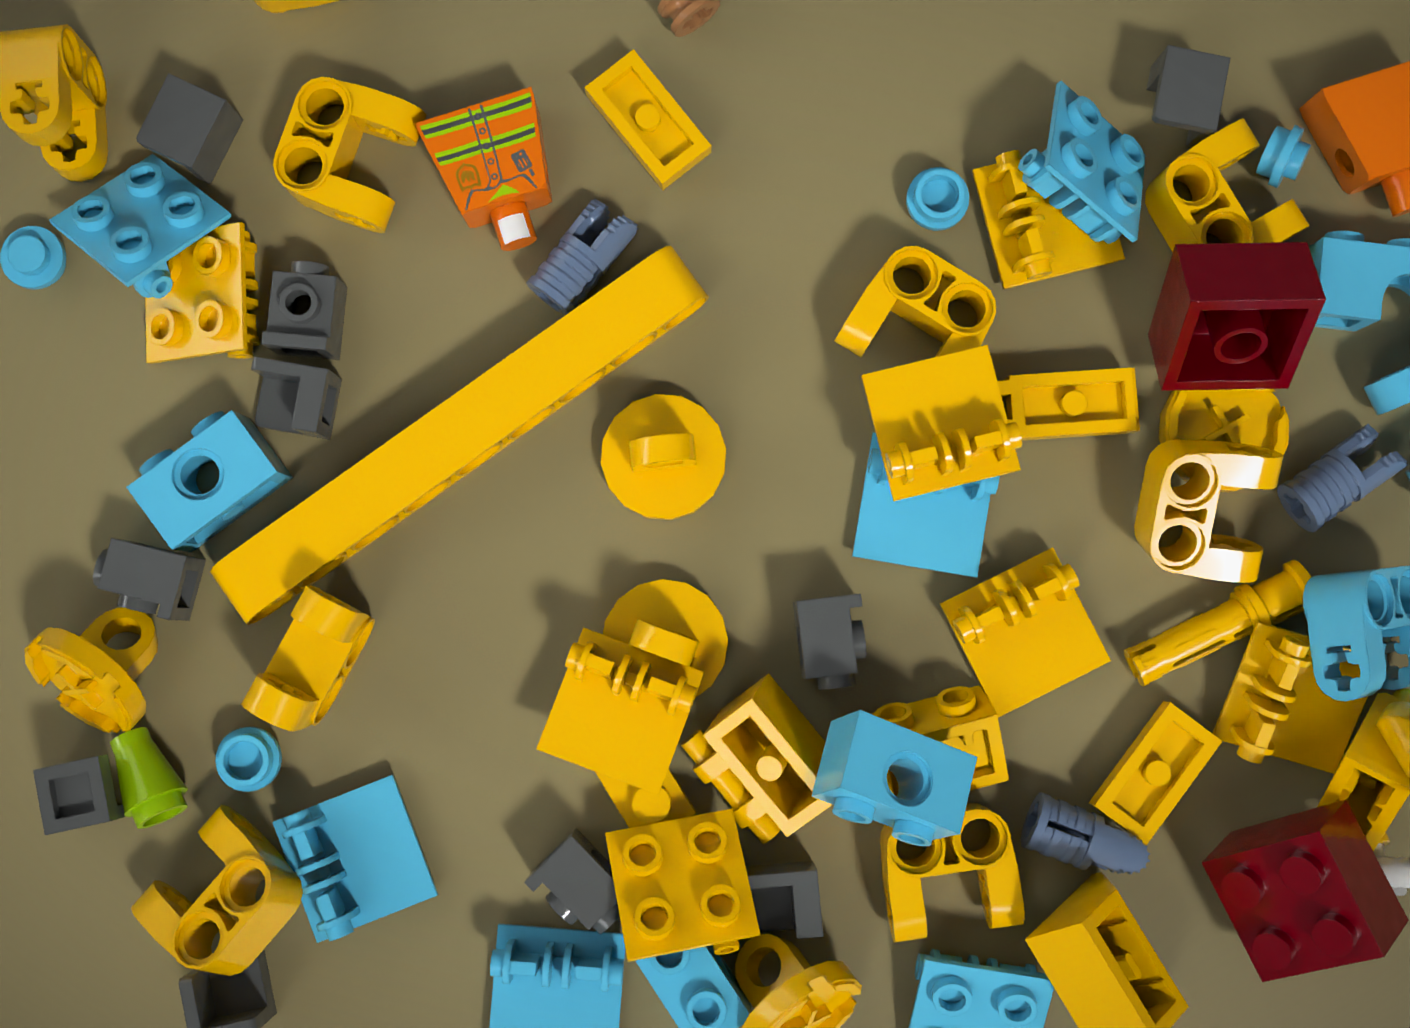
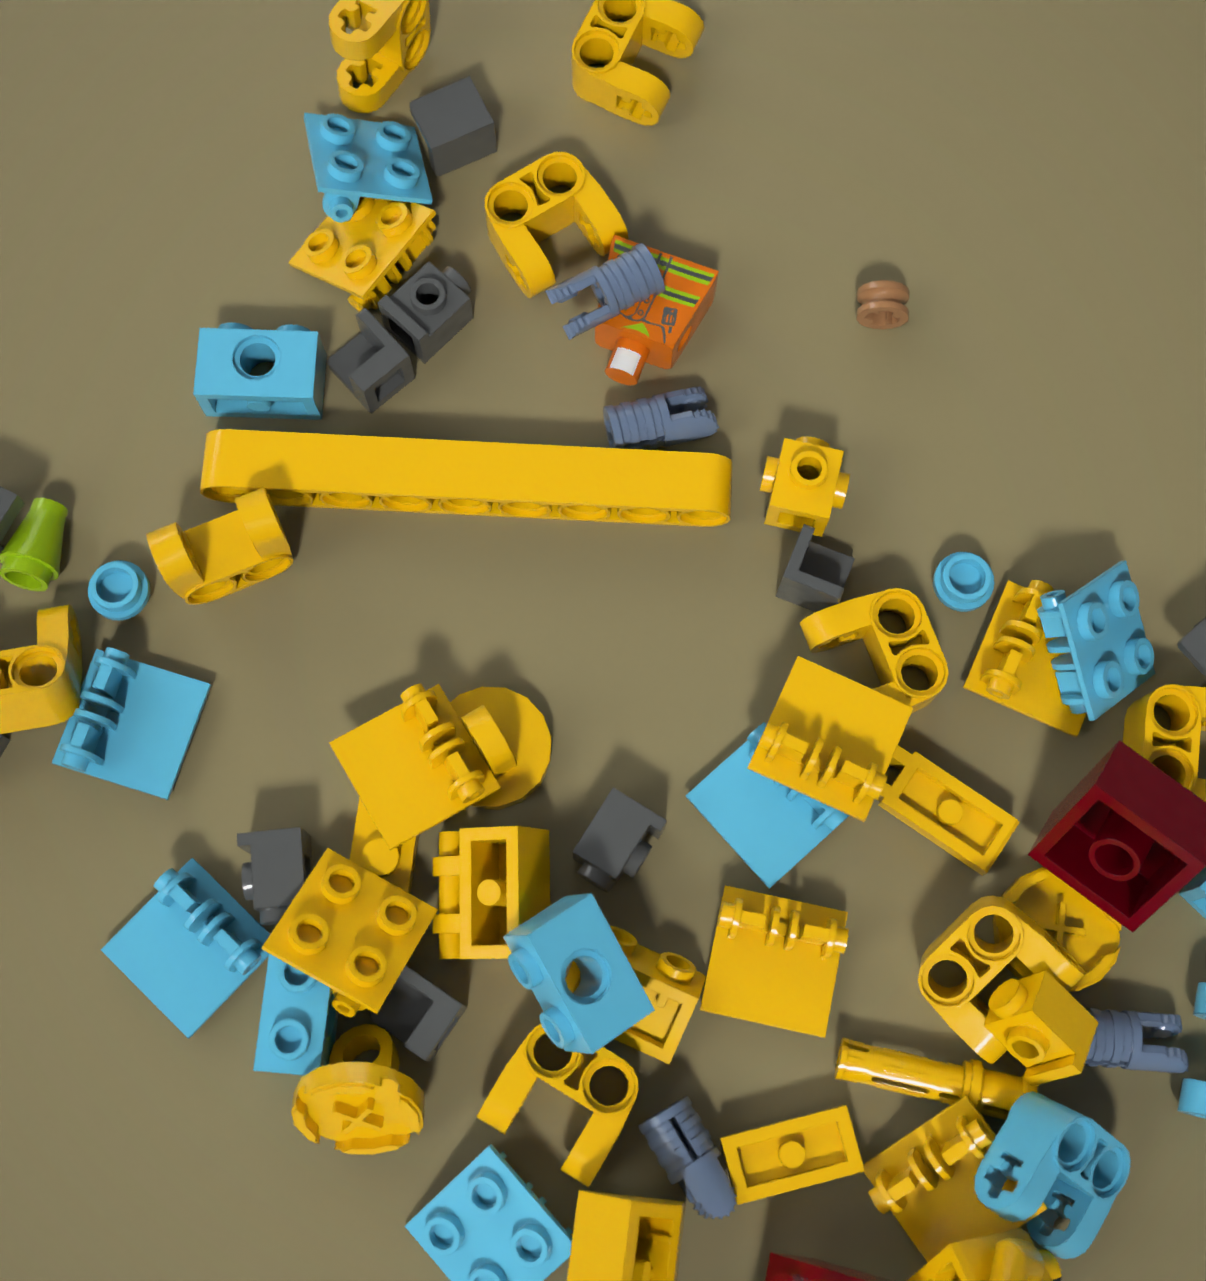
camera: 40 degrees right, 10 degrees down
medium azure plate [0,226,67,290] -> none
yellow tile [24,607,158,733] -> none
dark grey brick [93,538,206,621] -> none
yellow plate [584,49,712,190] -> none
yellow tile [601,394,726,520] -> none
none -> sand blue hinge [545,243,665,340]
none -> yellow brick [759,436,850,537]
none -> dark grey panel [775,524,855,612]
none -> yellow brick [983,970,1098,1086]

